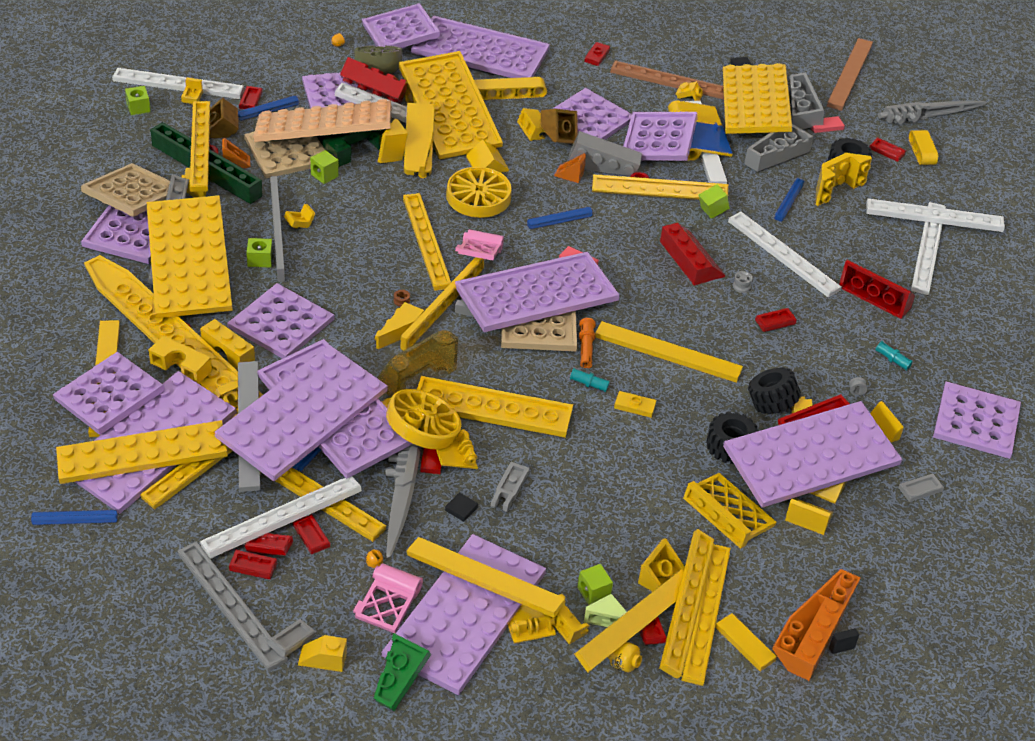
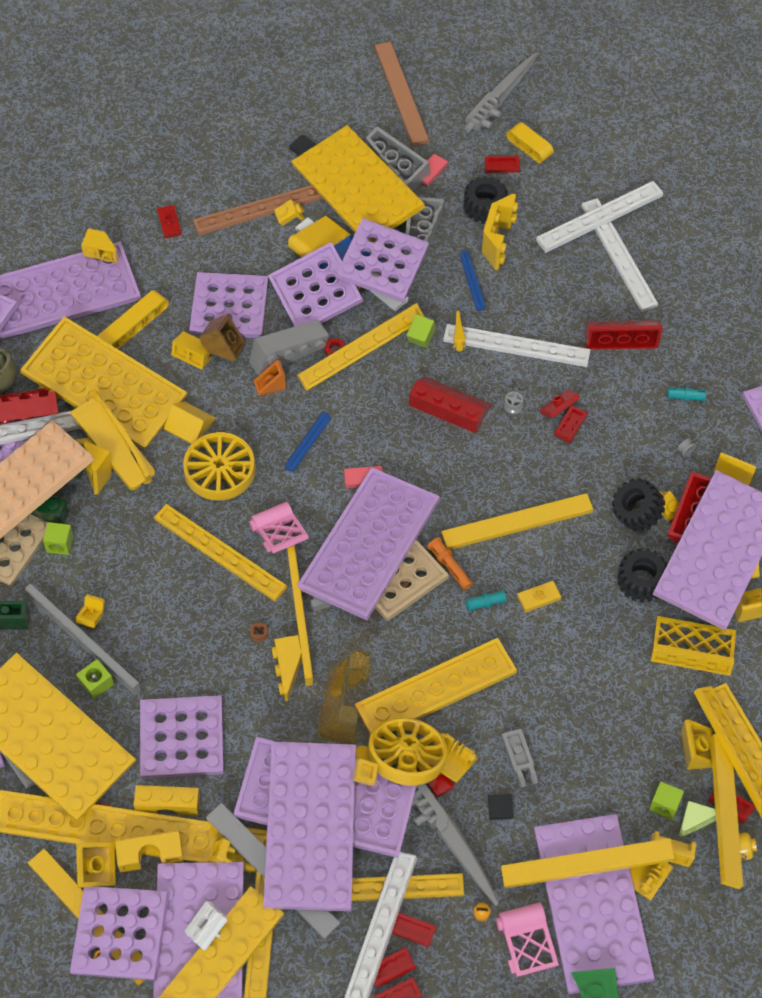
camera: 35 degrees left, 15 degrees up
none -> yellow slope [76,842,116,888]
none -> yellow slope [81,228,118,263]
none -> white piece [184,901,228,950]
none -> lavender piece [336,218,429,303]
none -> yellow tile [353,758,378,786]
none -> yellow piece [453,311,466,351]
none -> red plate [539,390,580,418]

